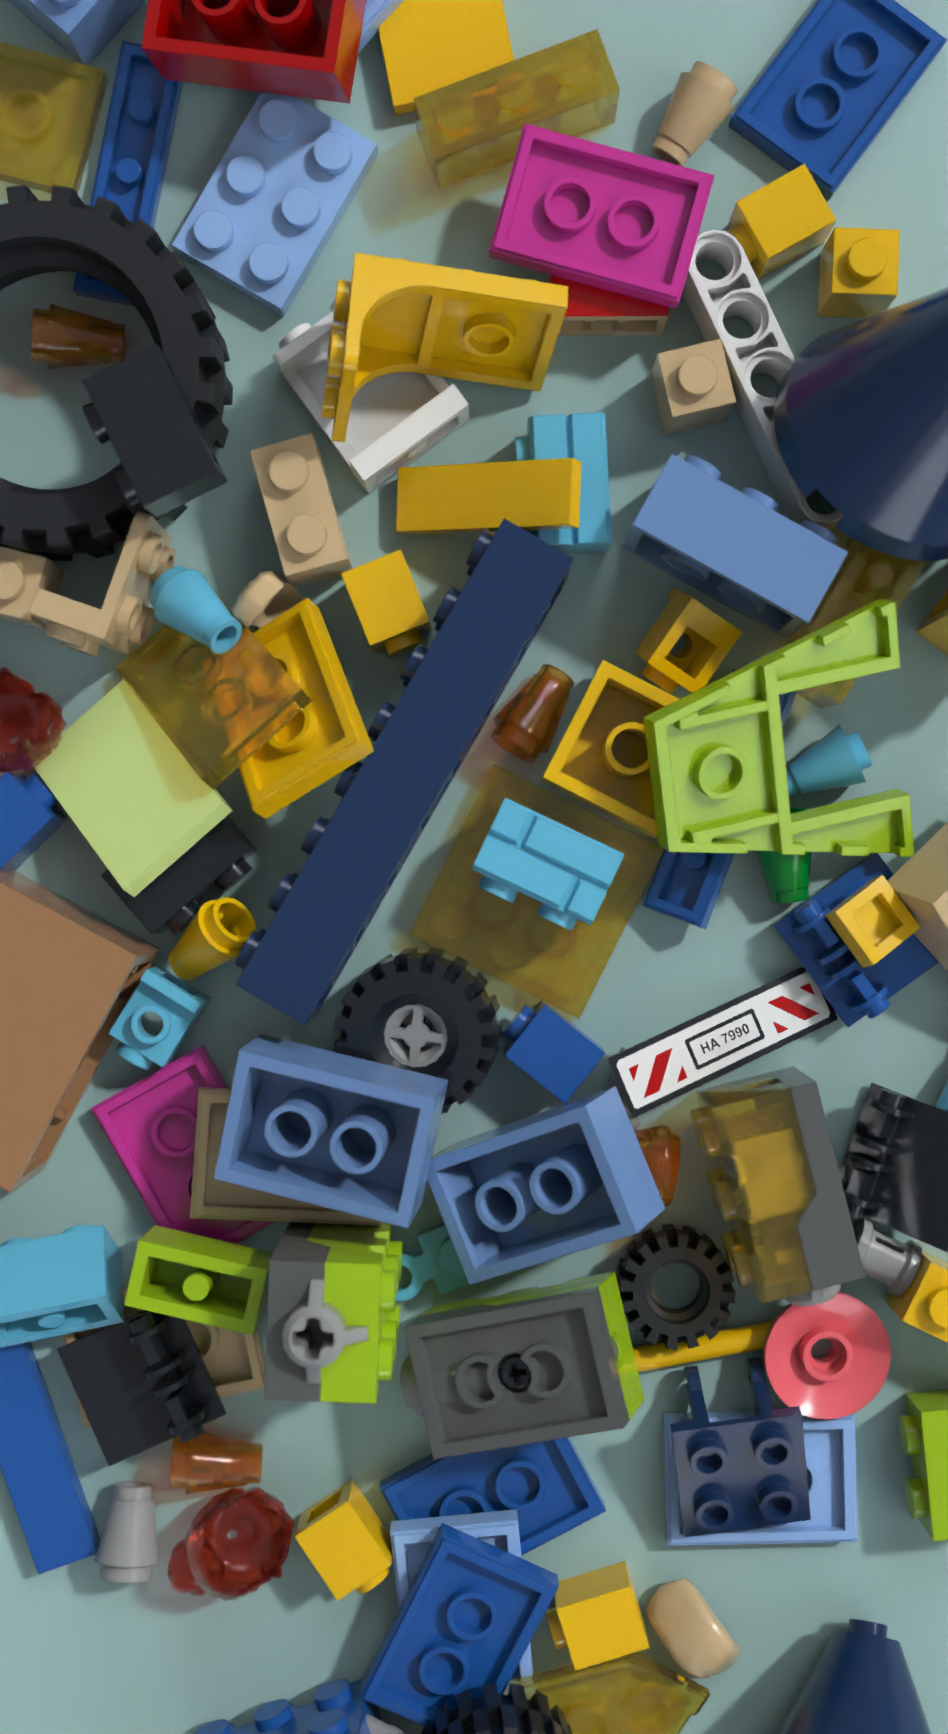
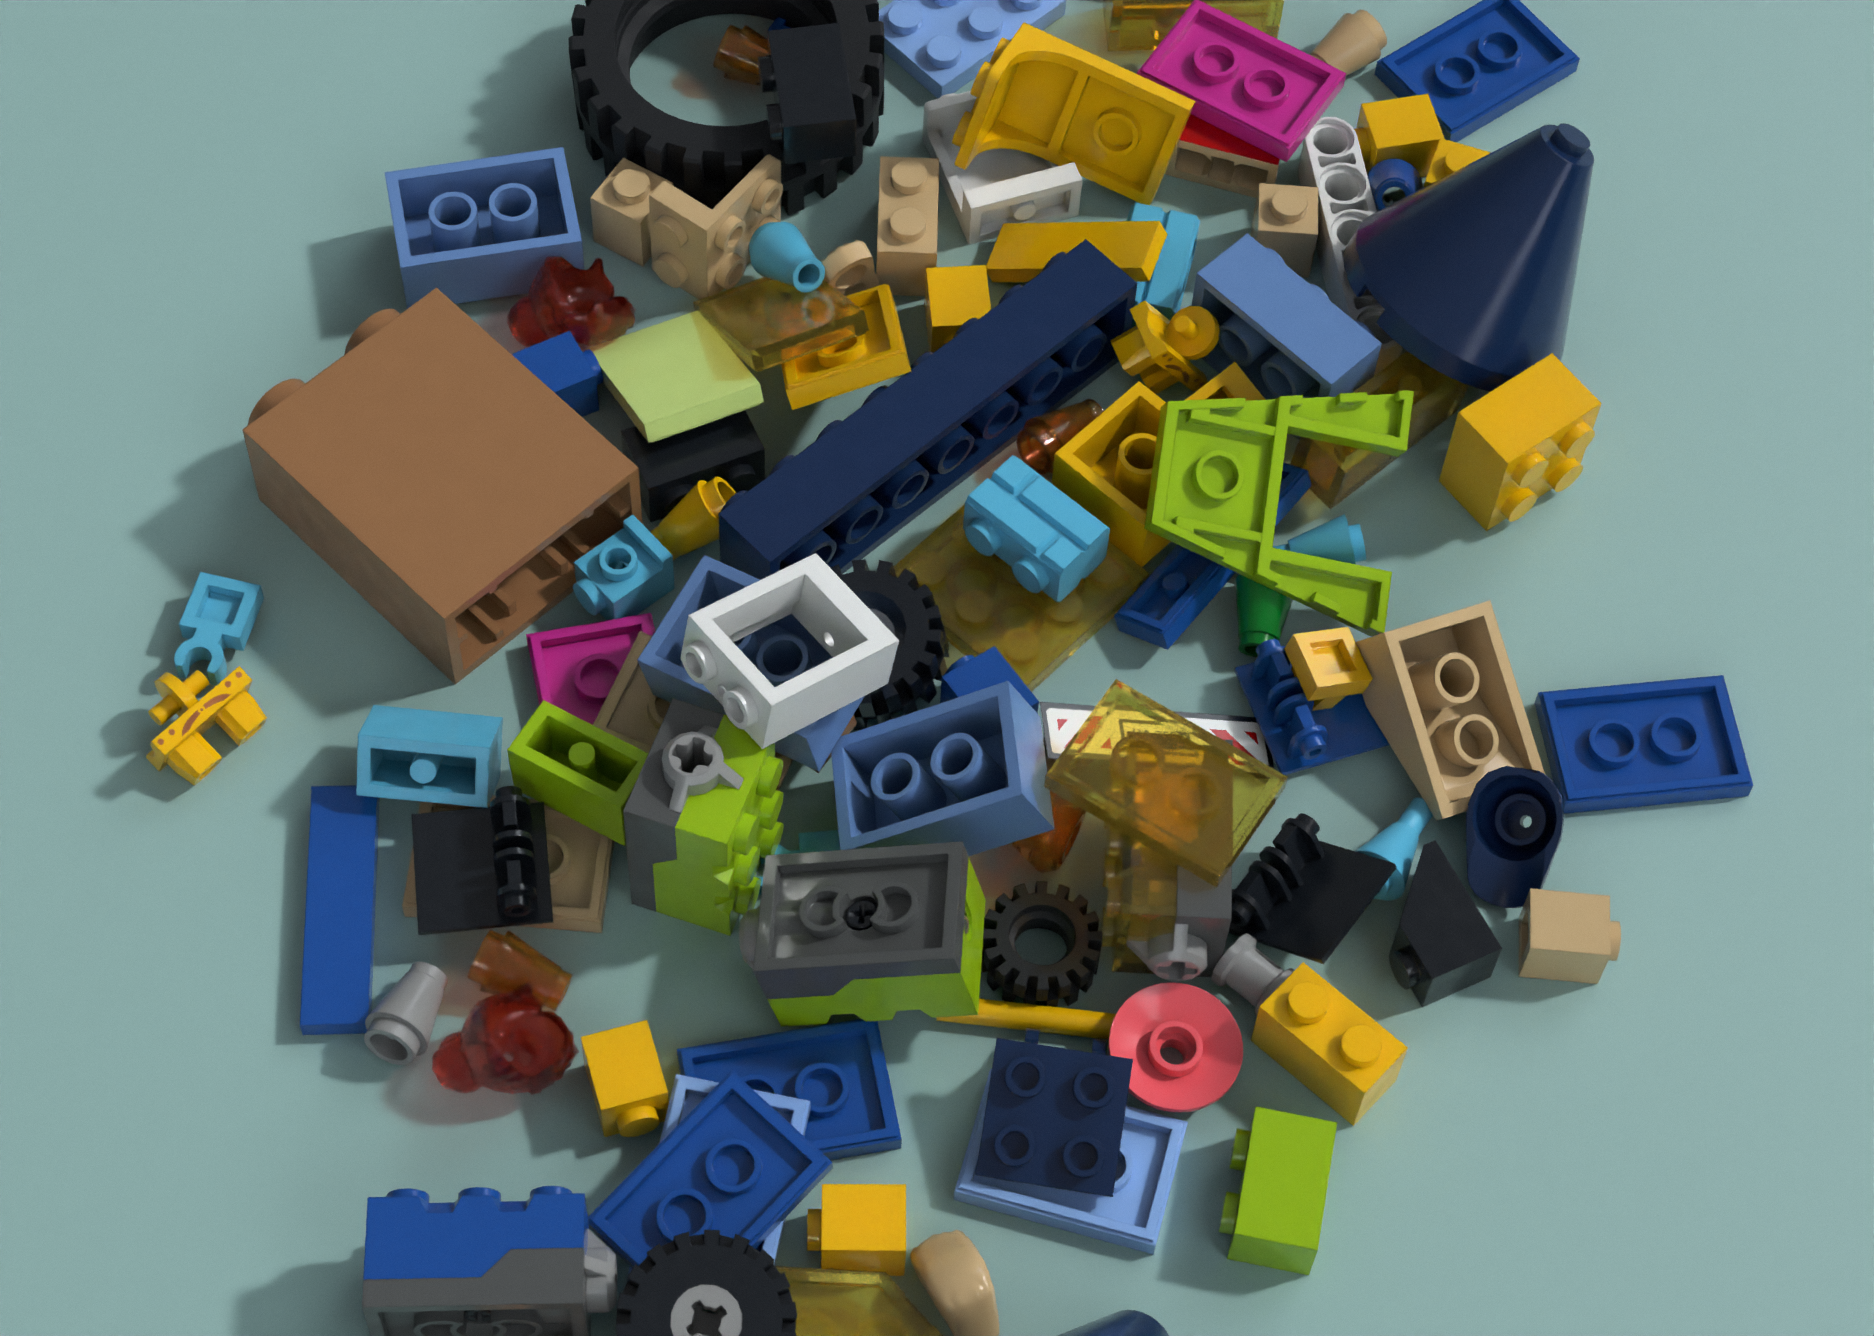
camera: 15 degrees right, 30 degrees down
none -> white window [680,553,899,749]
none -> clear yellow tile [1044,679,1288,887]
none -> yellow hips [1111,300,1220,394]
none -> blue cone [1367,159,1423,212]

